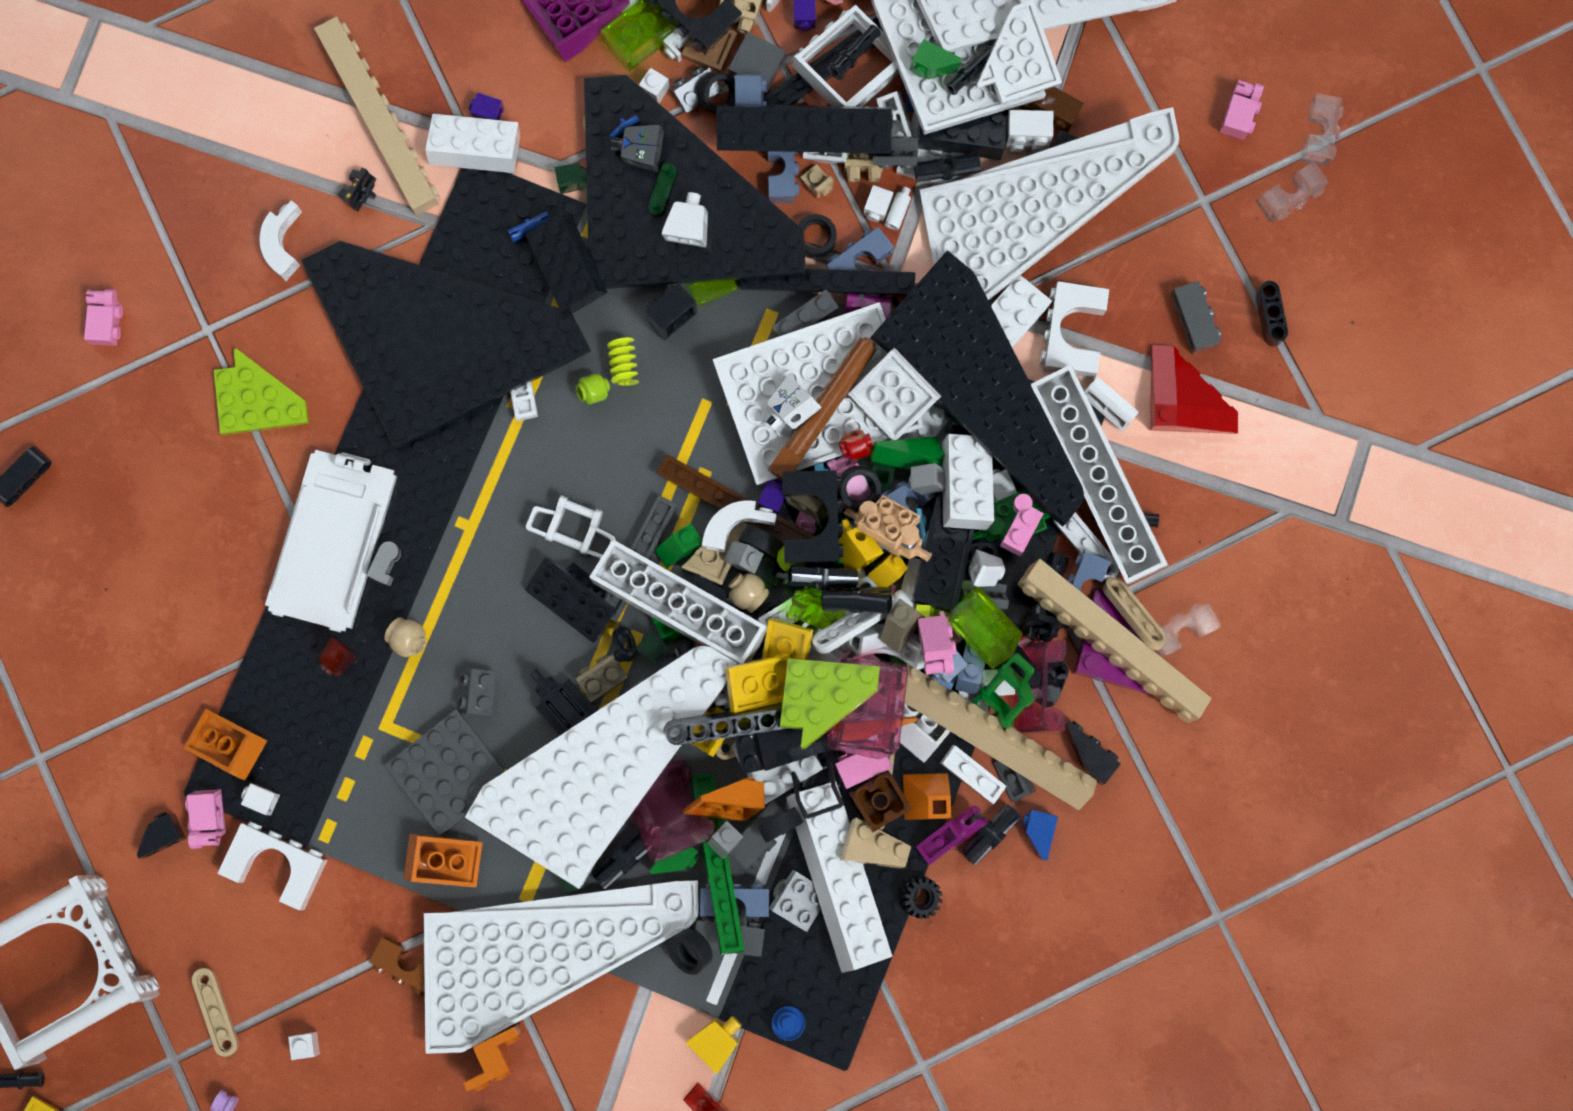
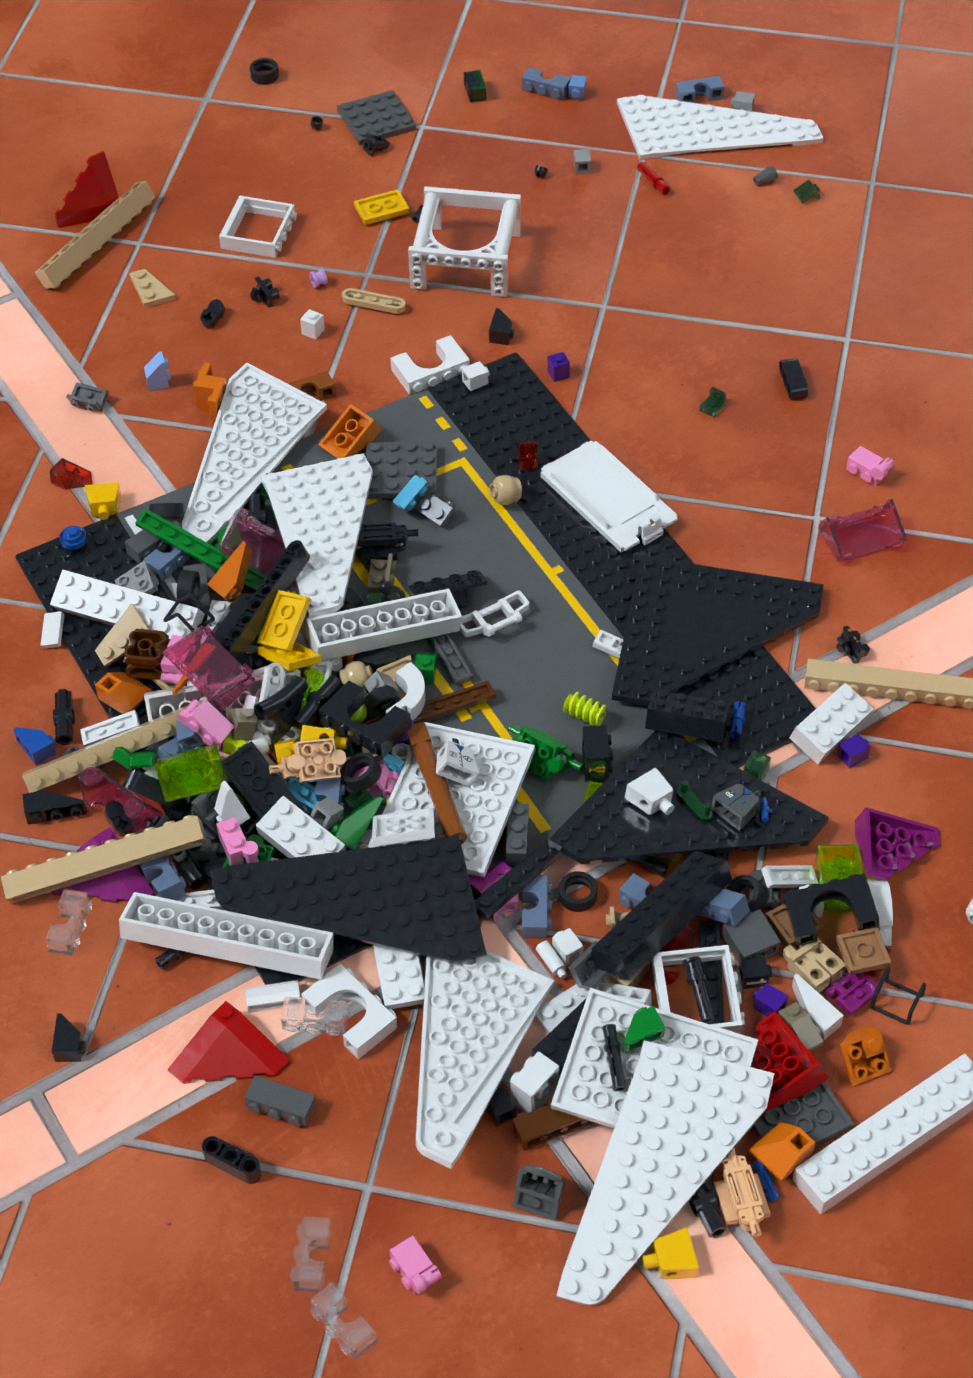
camera: 130 degrees right, 30 degrees down
orange slope [184,709,267,781] -> none
bright pink hinge [185,789,226,849] -> none
lime wing [214,349,309,435] -> none
white arch [260,201,302,281] -> none
light grey leg [366,541,401,586] -> none
lime head [576,373,610,405] -> none
white brick [639,68,670,103] -> none
light grey brick [707,821,743,859] -> none
lime wing [780,658,880,749] -> none
red head [838,429,873,461] -> none
black tyre [898,876,943,919] -> none
black piece [914,152,981,183] -> none
magenta plate [916,805,988,865] -> none
white wing [975,0,1062,105] -> none
tan plate [1103,577,1167,650] -> none
none -> white tile [41,611,64,649]
none -> black slope [52,1013,86,1062]
none -> clear arch [280,996,349,1036]
none -> medium azure bracket [393,475,429,513]
none -> green piece [508,724,584,780]
none -> dark grey piece [512,1165,565,1220]
none -> dark purple brick [547,352,570,382]
none -> clear green bracket [700,387,726,417]
none -> black brick [739,957,772,989]
none -> white plate [761,865,819,888]
none -> clear pink windscreen [818,499,907,564]

